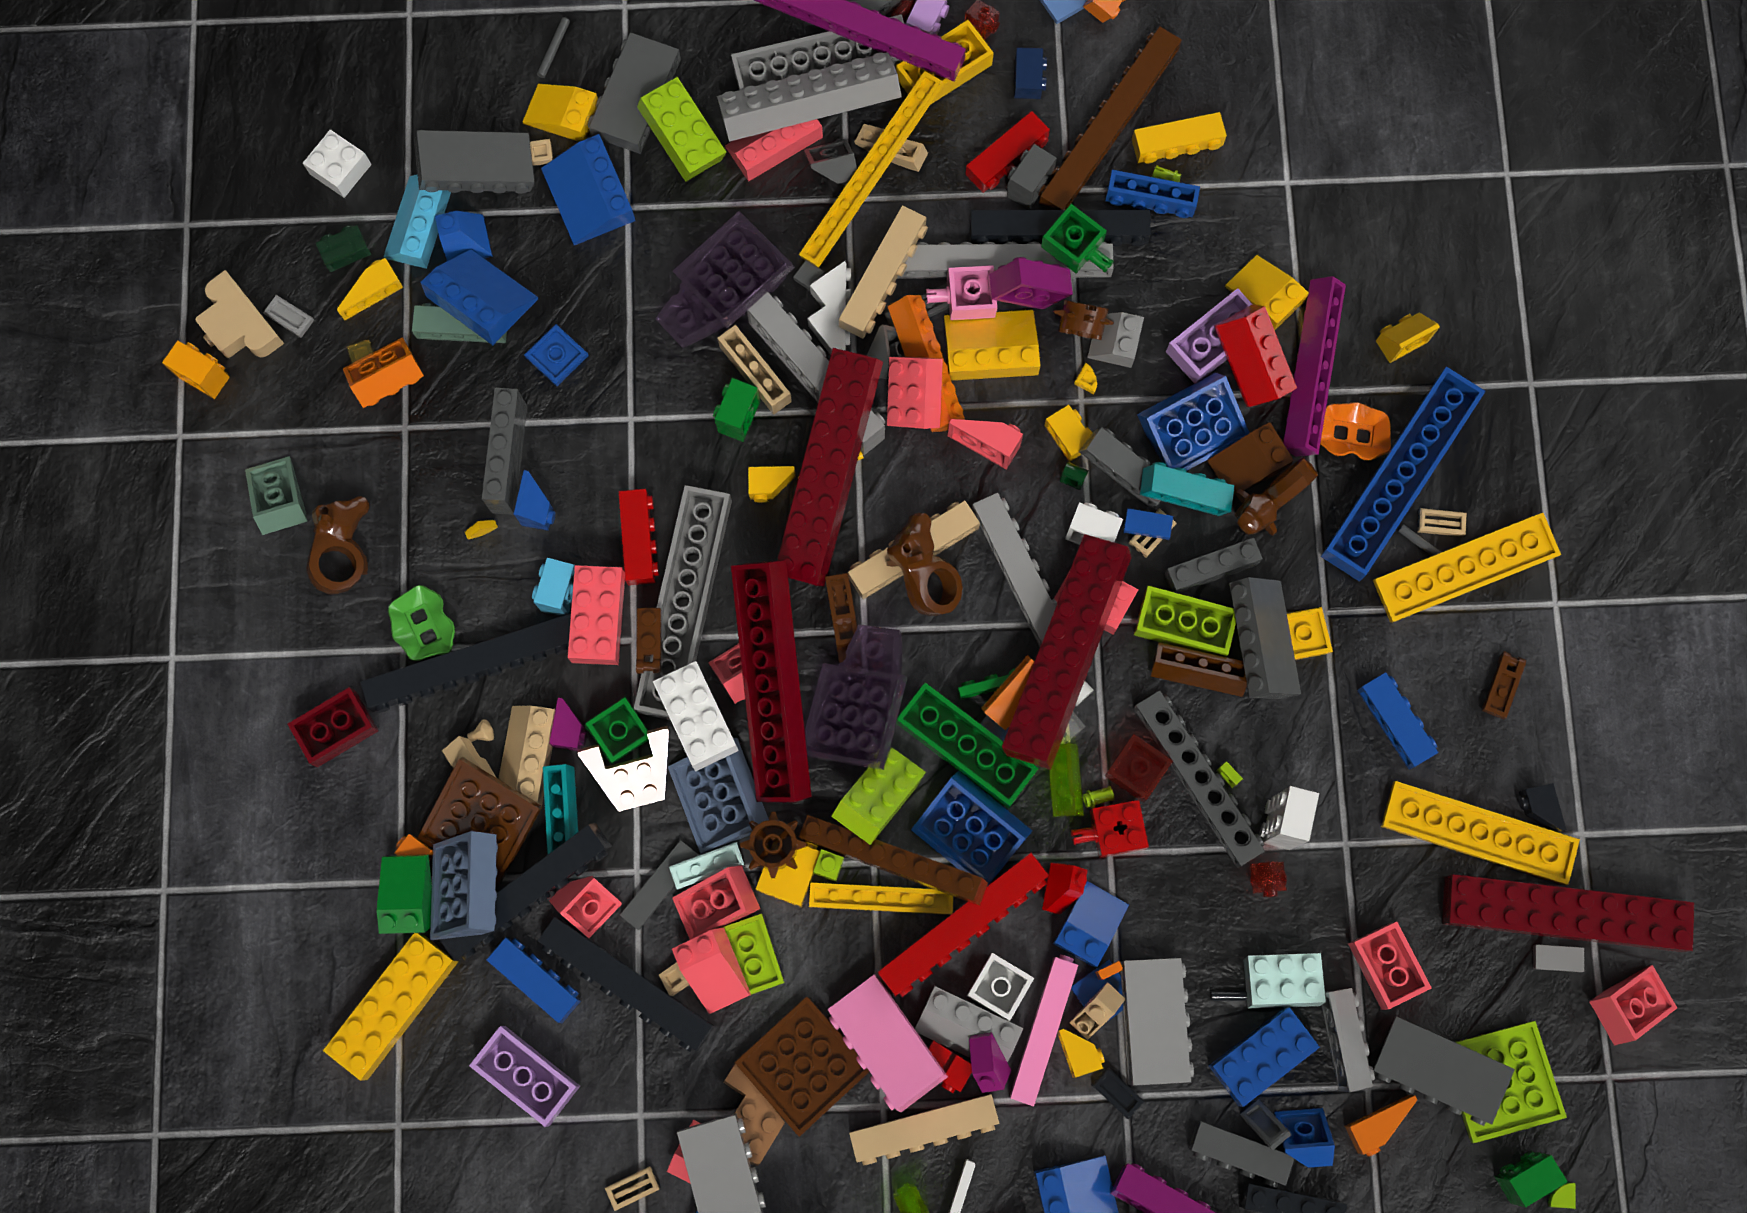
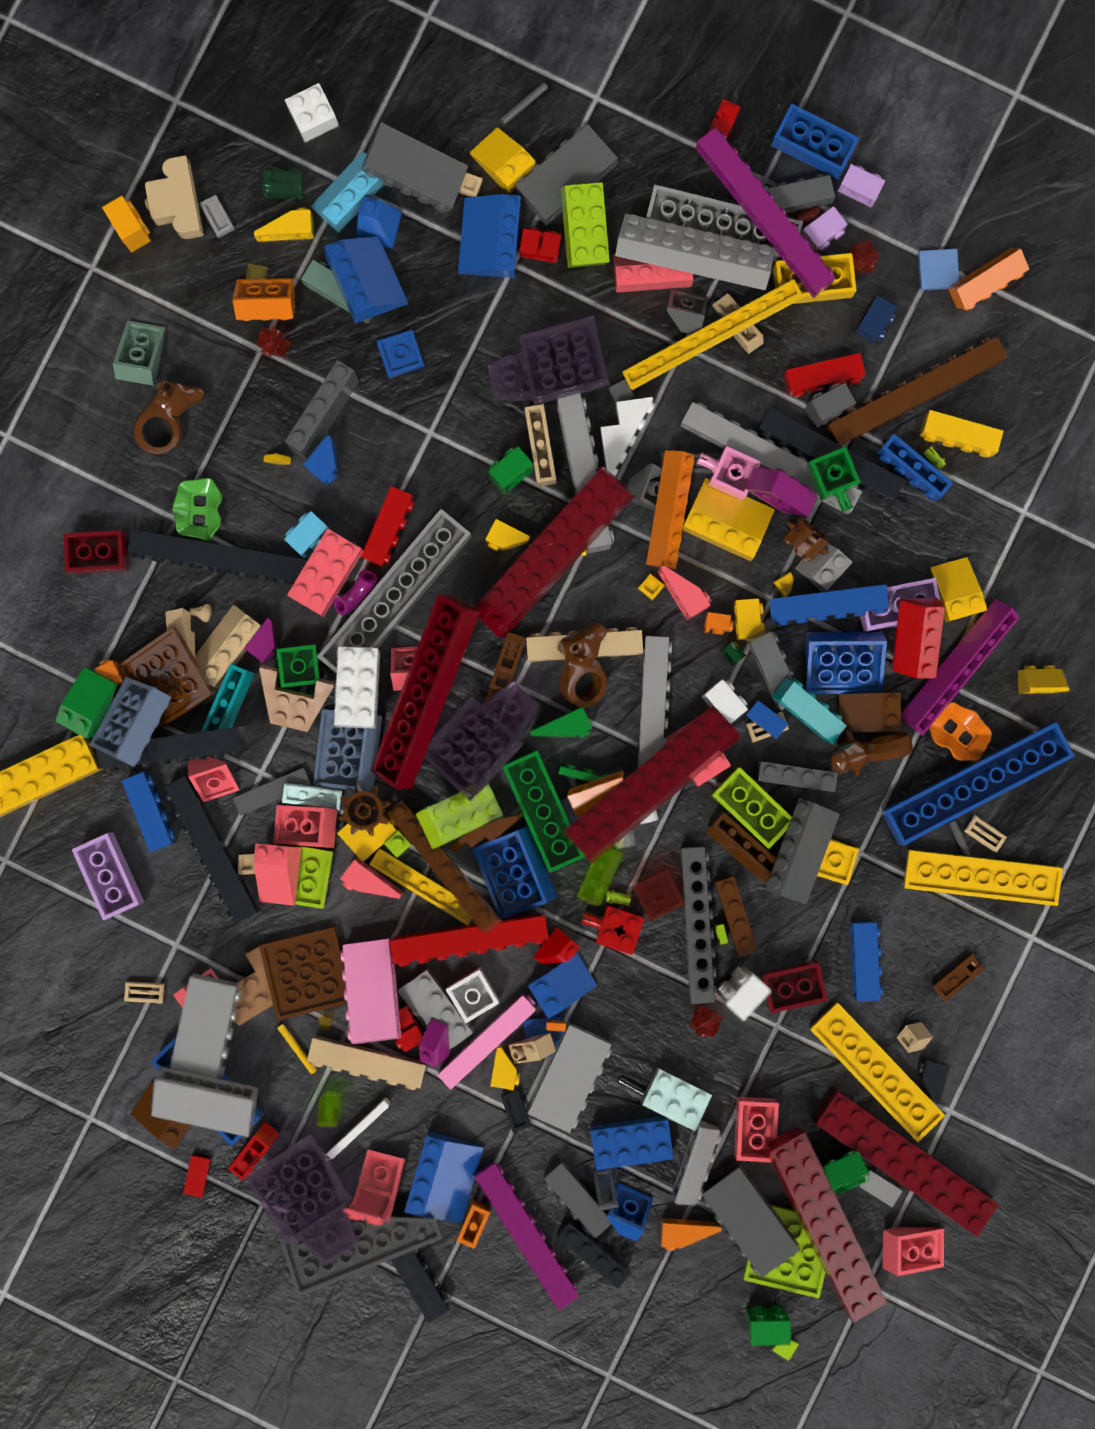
camera: 25 degrees right, 10 degrees up
reddish brown plate [636,608,662,674] -> none
tan brick [839,205,928,339] -> none
coral brick [887,357,943,429] -> none
none -> clear red brick [256,327,291,358]
none -> yellow bar [277,1024,317,1075]
none -> clear yellow piece [318,1017,332,1031]
none -> magenta cylinder [333,570,378,615]
none -> coral slope [340,858,405,899]
none -> reddish brown slope [448,812,524,853]
none -> red piece [520,227,561,263]
none -> green slope [530,707,592,739]
none -> yellow tile [638,573,665,601]
none -> orange brick [704,612,733,635]
none -> reddish brown brick [713,875,758,957]
none -> dark red brick [759,960,828,1014]
none -> dark red brick [763,1126,887,1323]
none -> blue brick [769,585,890,626]
none -> green brick [822,1151,869,1196]
none -> tan panel [897,1022,933,1053]

